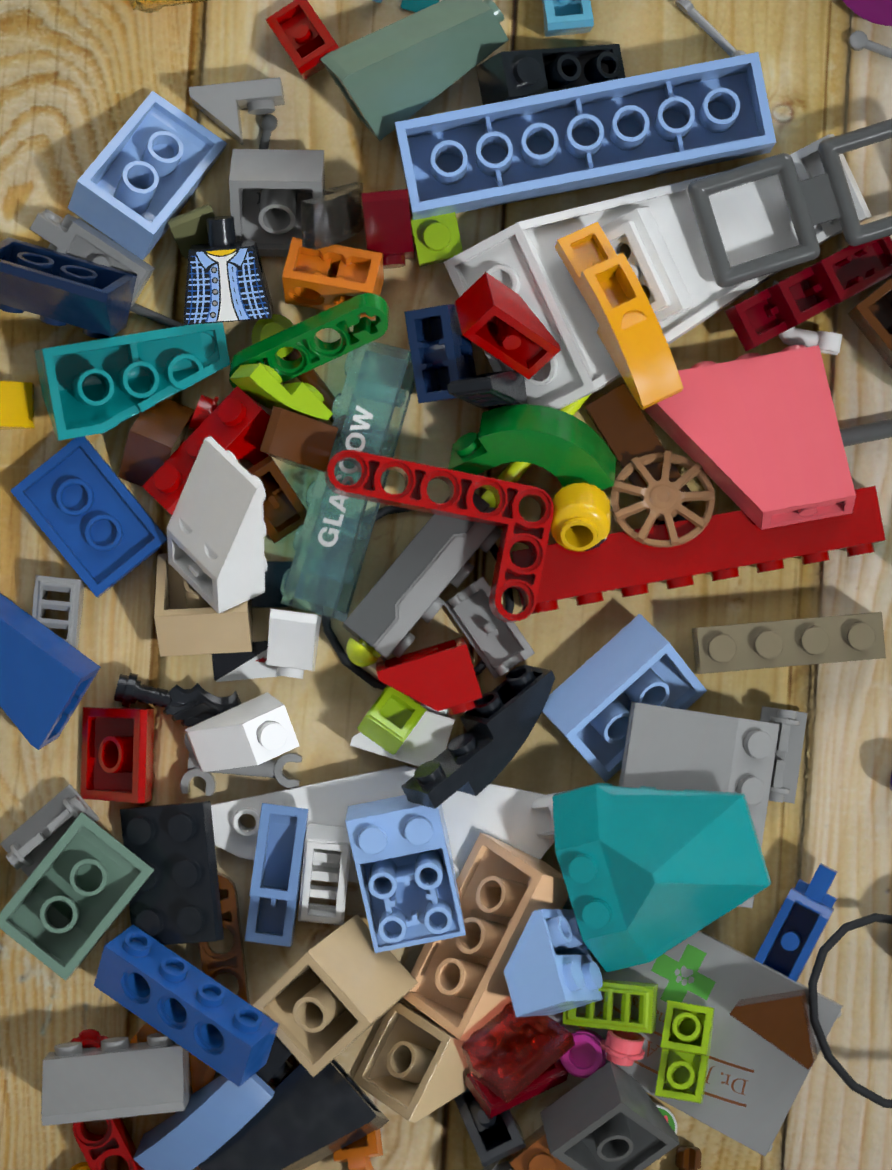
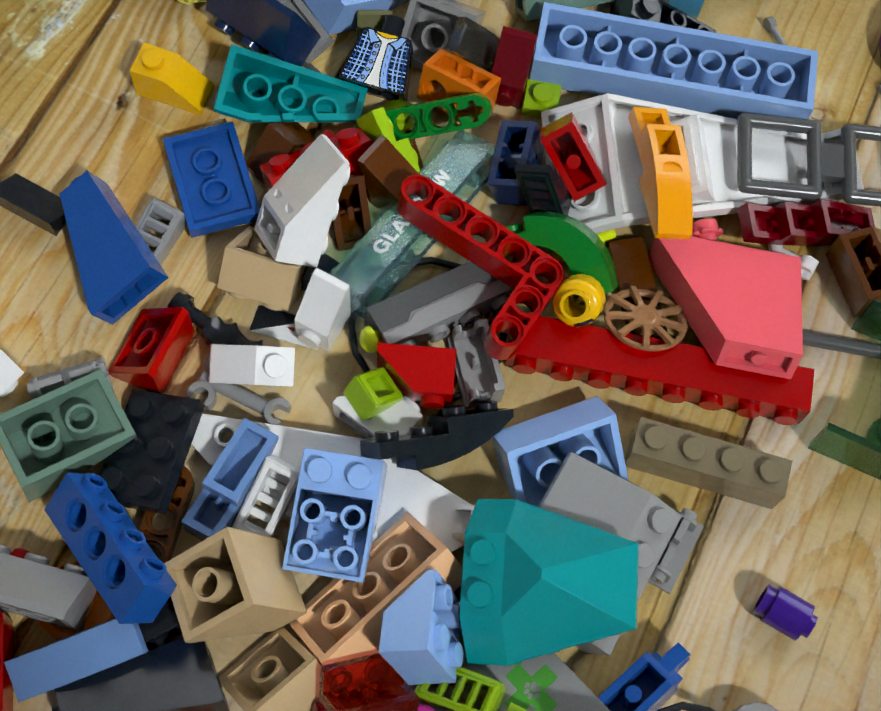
camera: 15 degrees right, 20 degrees down
none -> coral plate [692,218,723,241]

